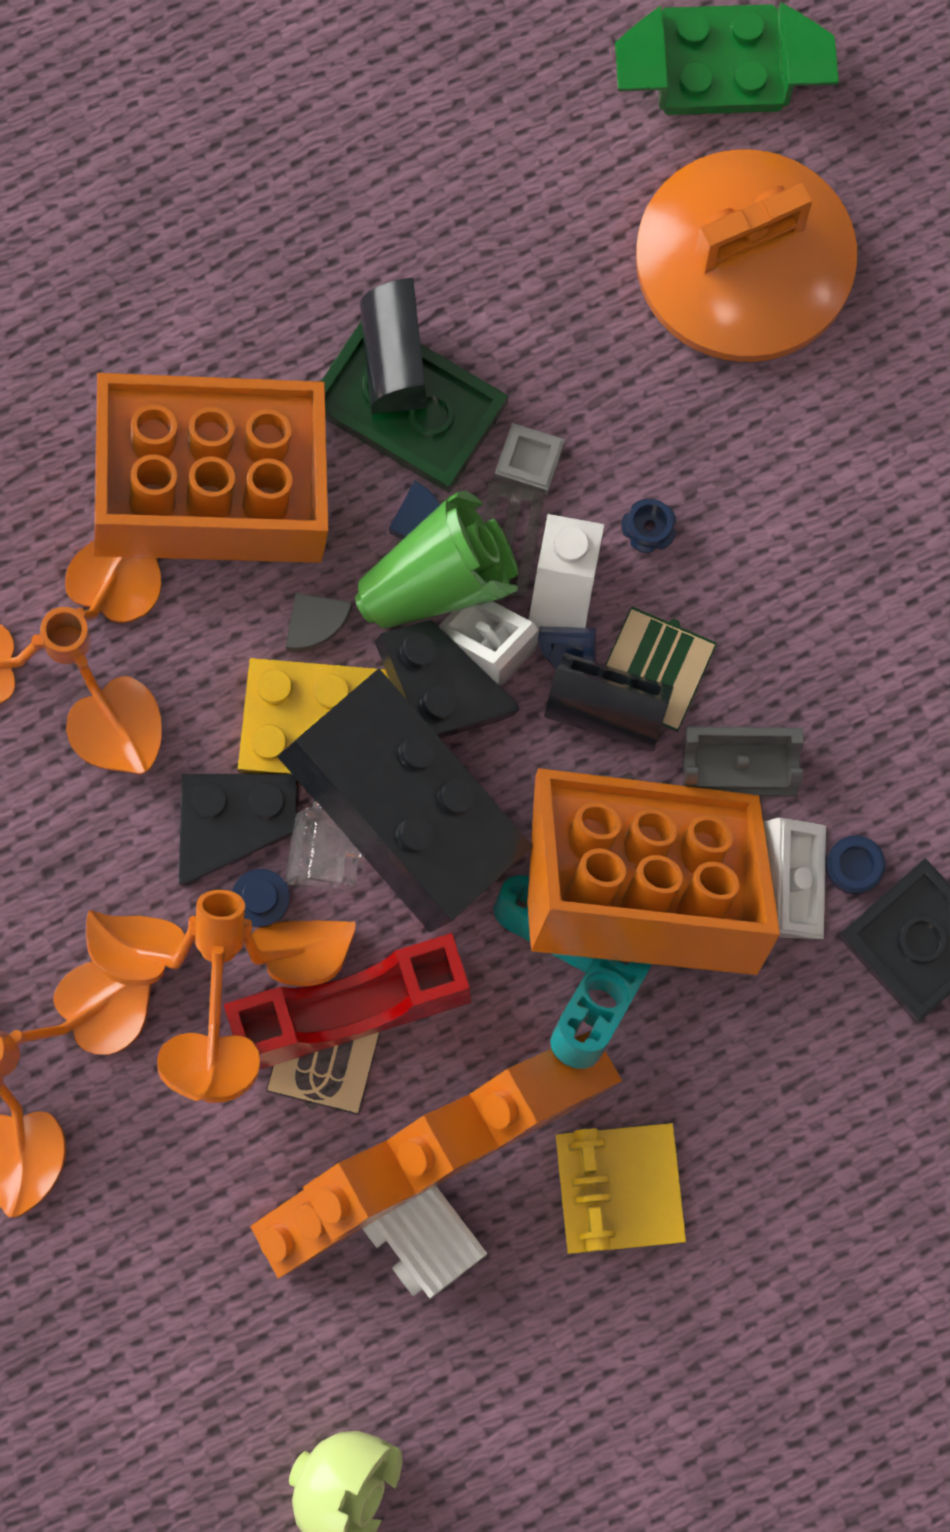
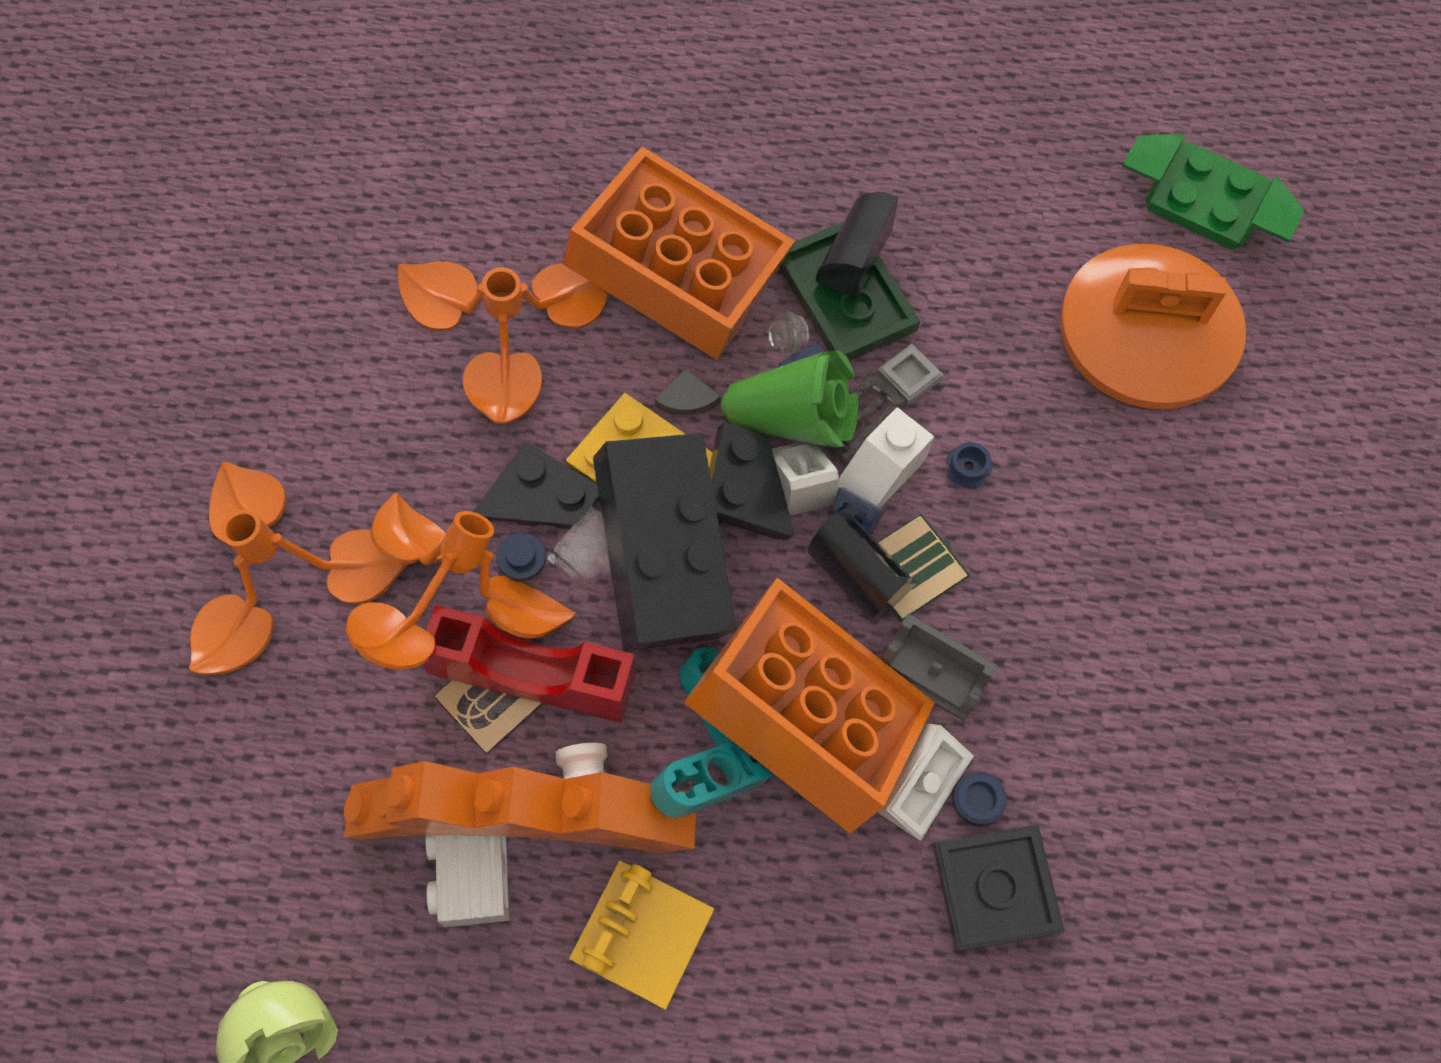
camera: 30 degrees right, 10 degrees down
none -> white wheel [555,743,608,779]
none -> clear plate [768,311,809,358]

